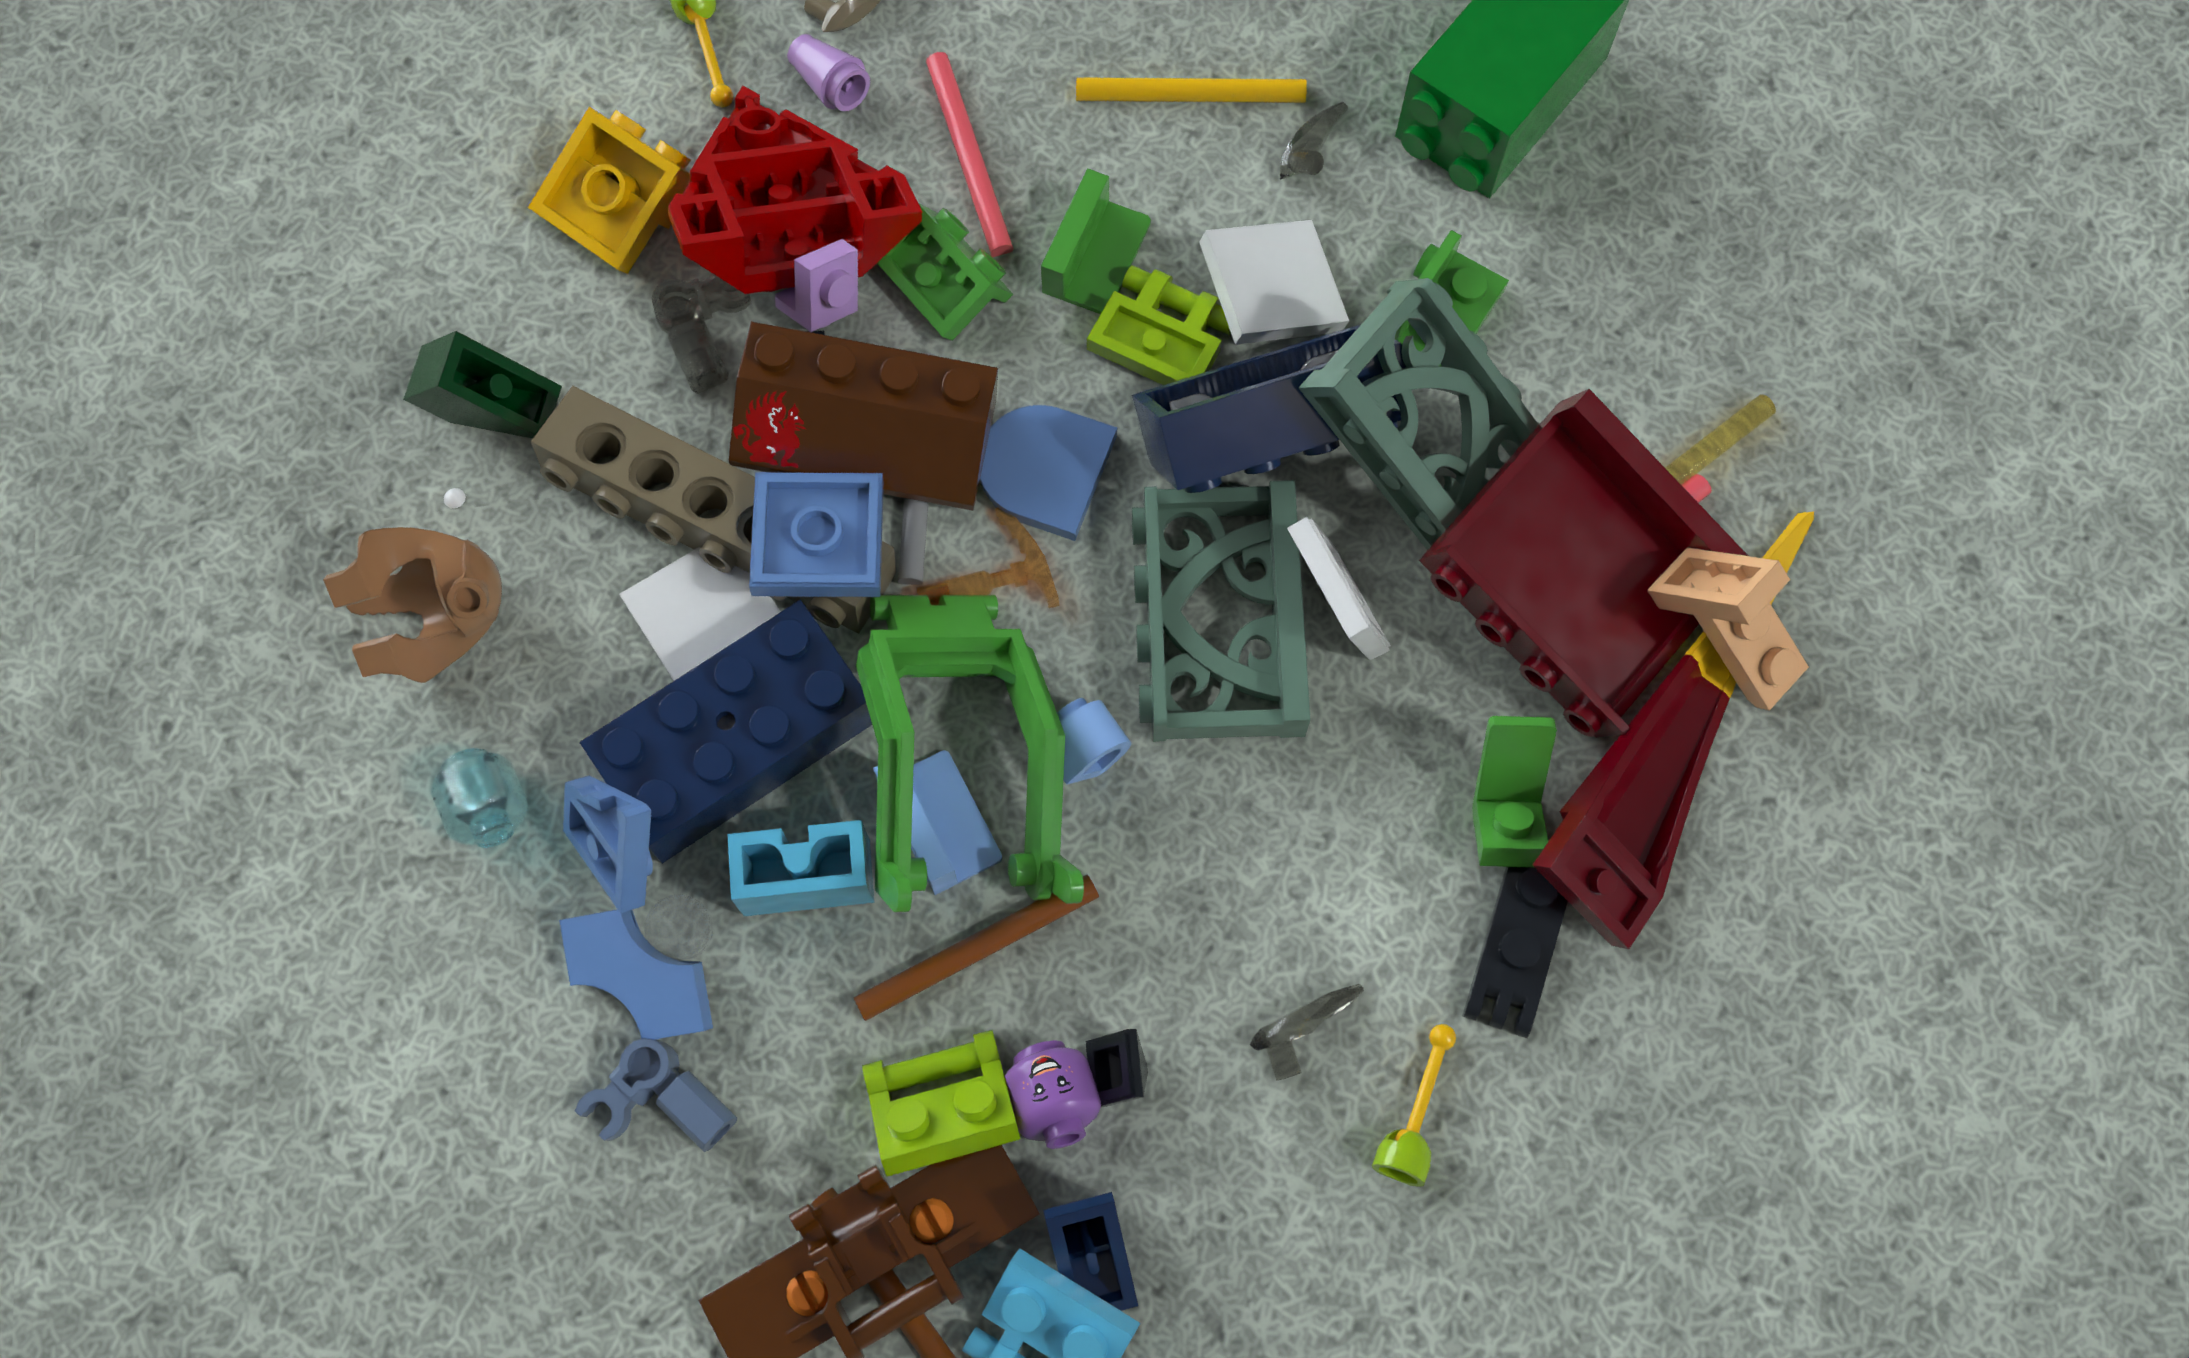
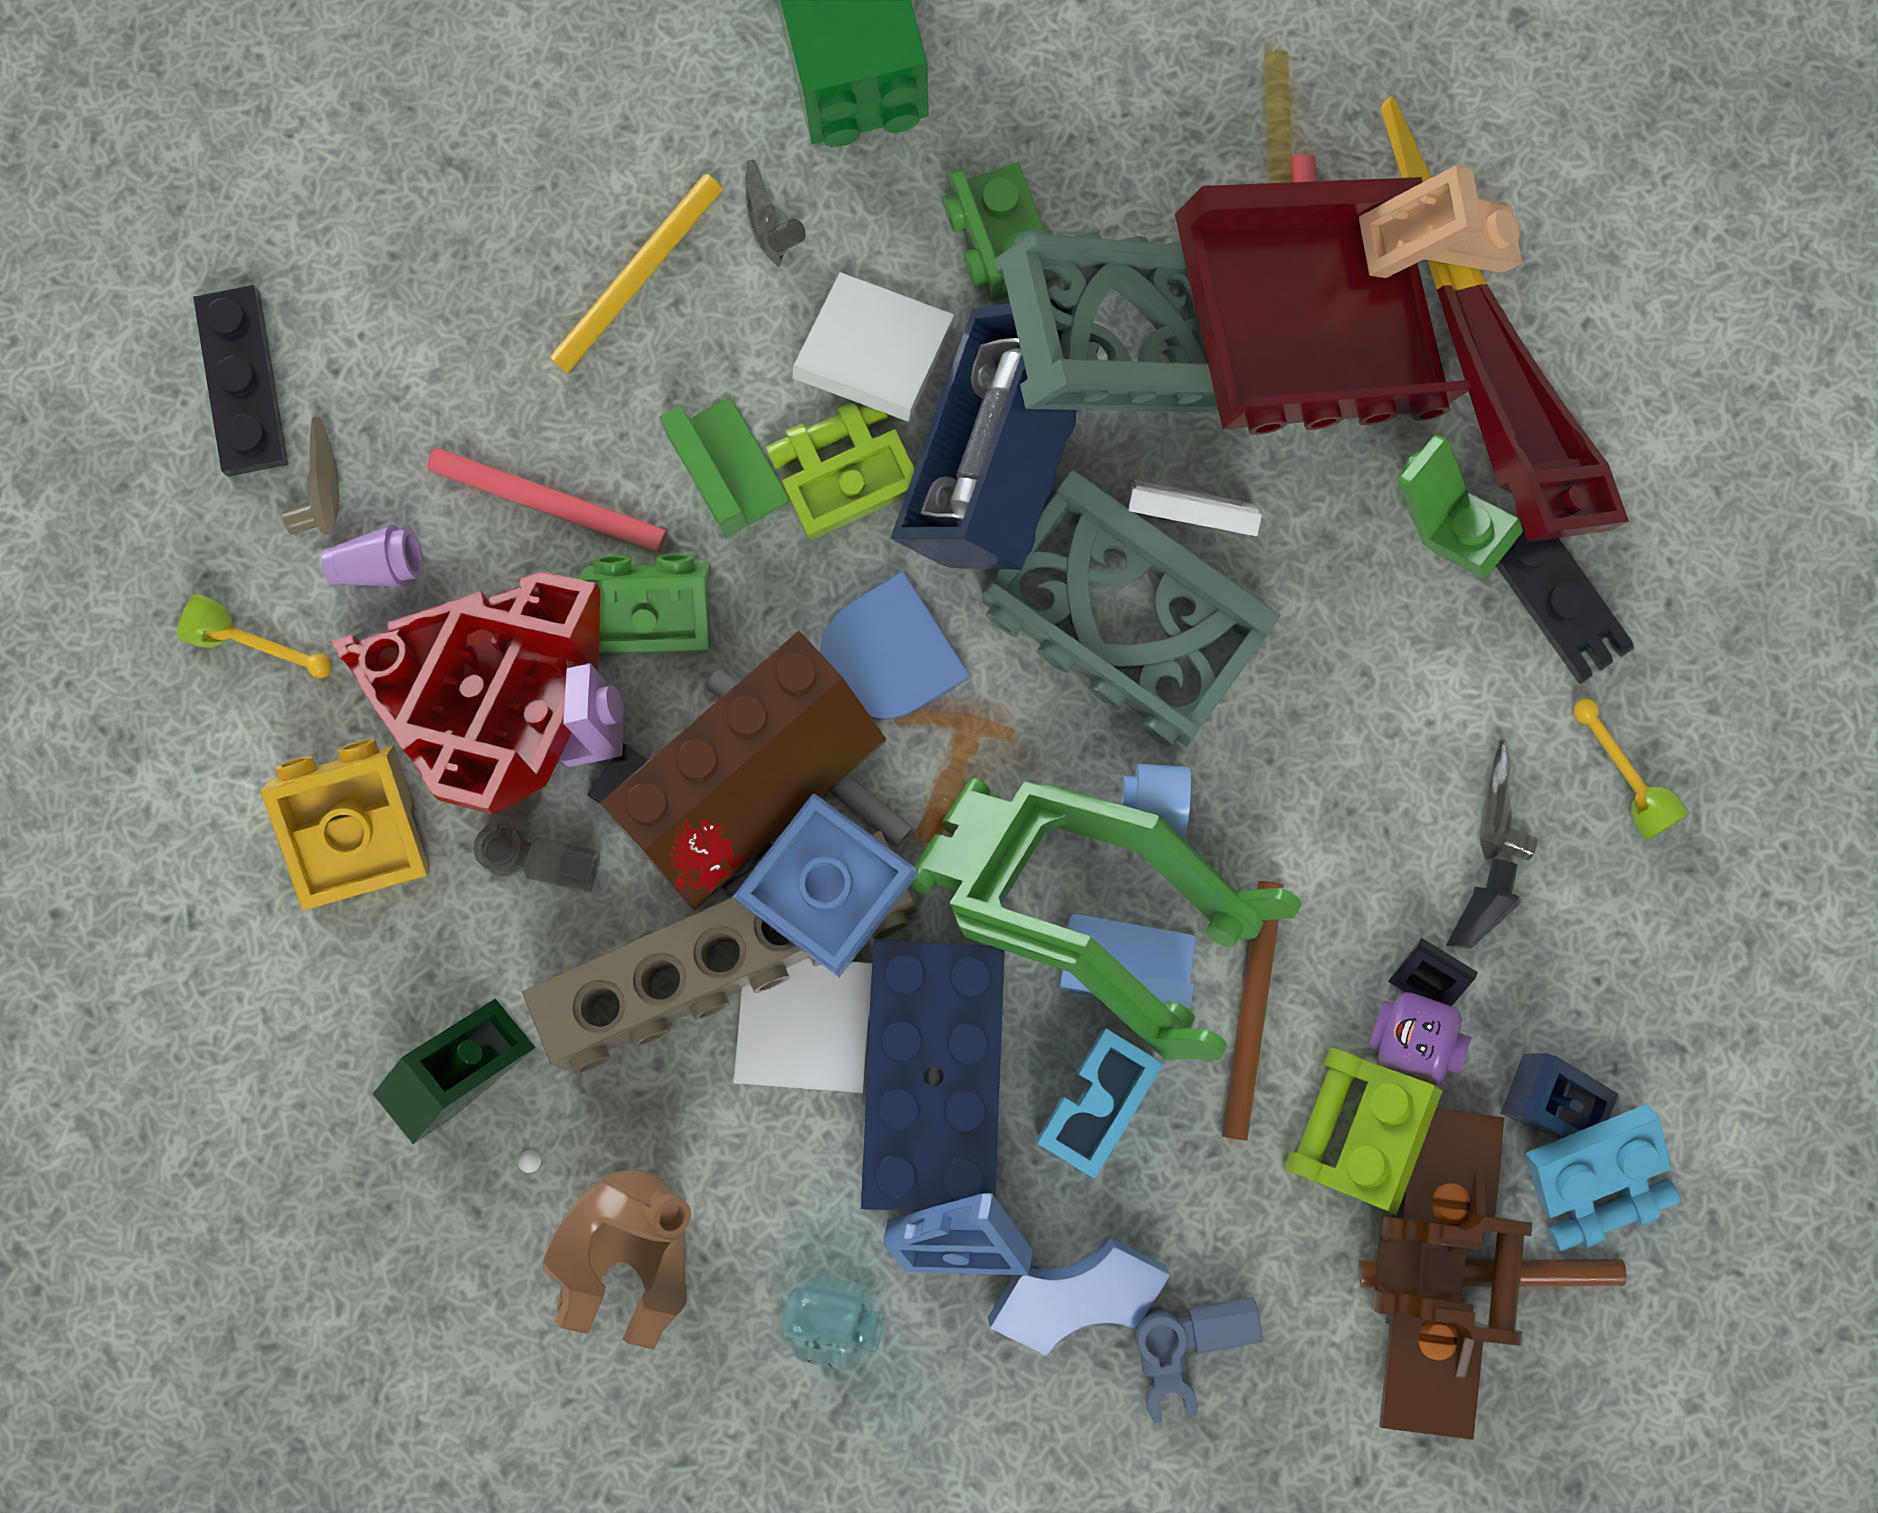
camera: 50 degrees left, 10 degrees up
none -> black bar [1446,859,1521,949]

